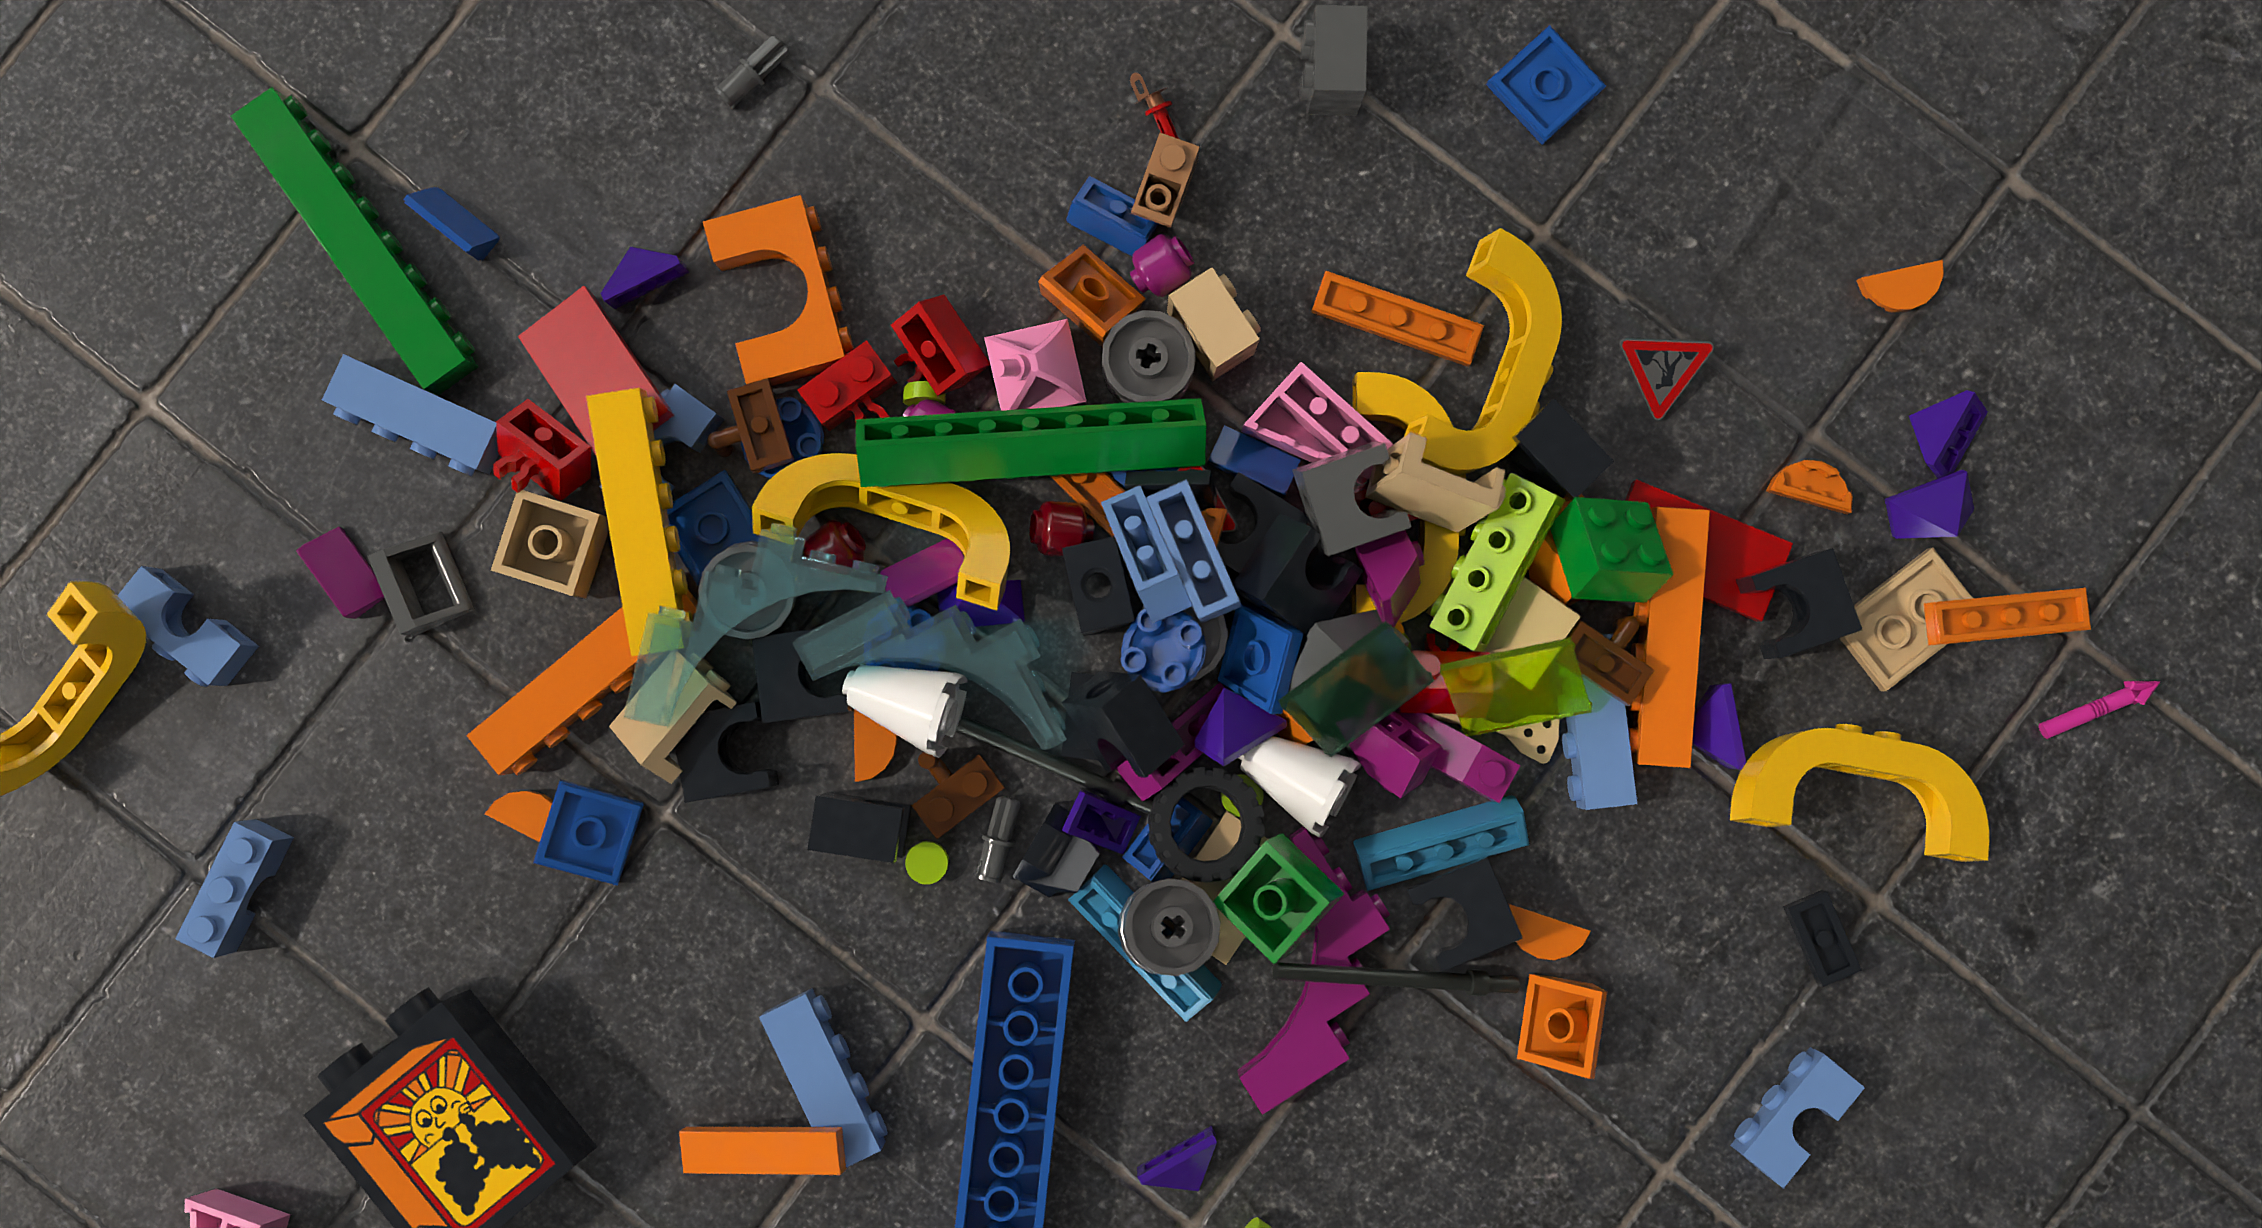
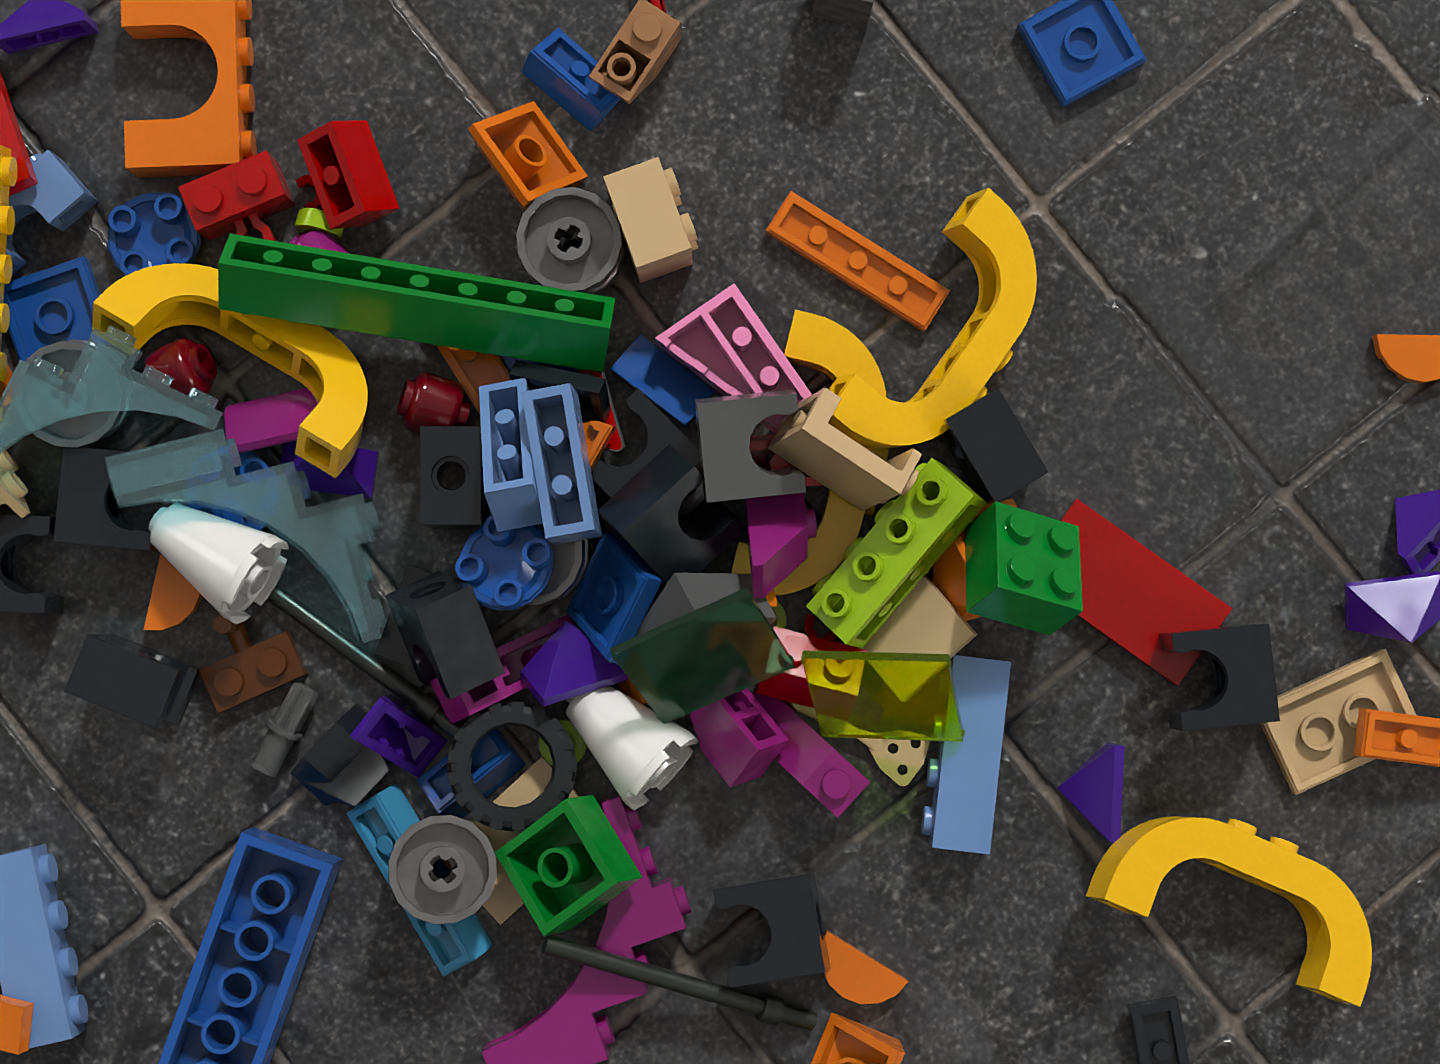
camera: 15 degrees right, 0 degrees up
reddish brown plate [707,378,795,474] -> none
lime tile [905,841,949,884] -> none
bright pink piece [984,319,1087,410] -> none
magenta head [1130,234,1195,297] -> none
dark azure slope [1353,795,1529,891] -> none
reddish brown plate [1554,616,1654,706] -> none
piece [1619,337,1714,420] -> none
orange brick [1628,507,1710,768] -> none
orange tile [1766,460,1853,514] -> none

